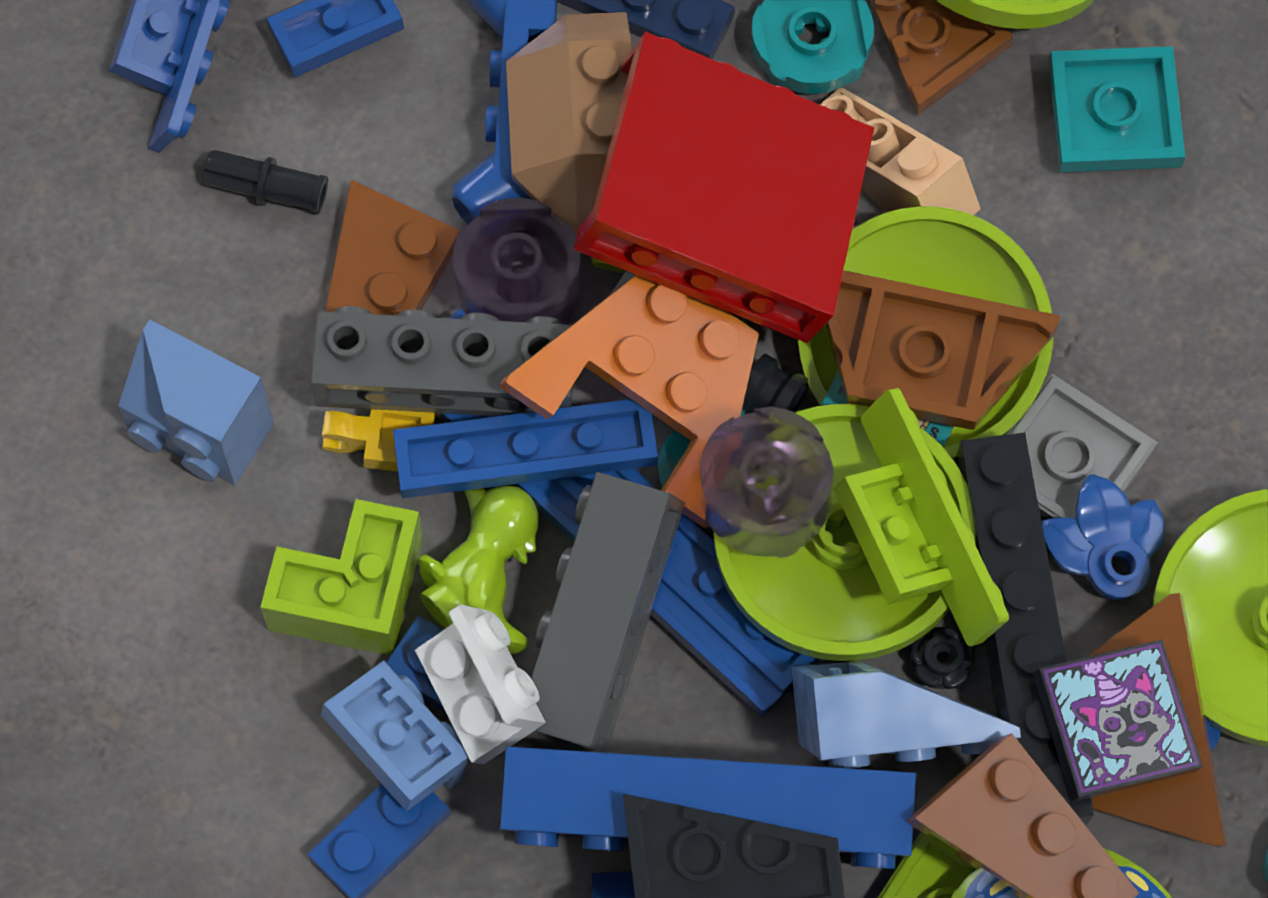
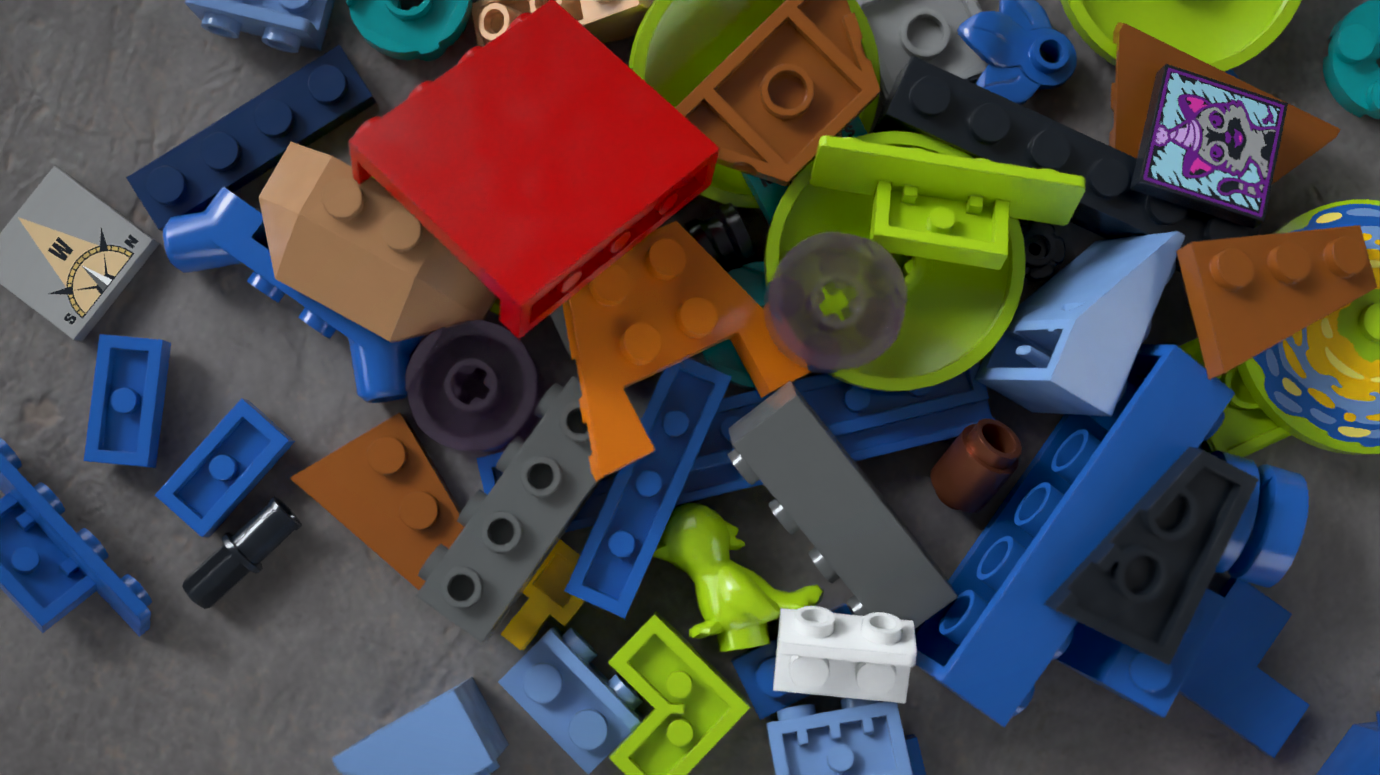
camera: 60 degrees left, 15 degrees up
none -> blue plate [155,398,295,538]
none -> medium blue bracket [498,626,644,775]
none -> copper brick [930,418,1022,513]

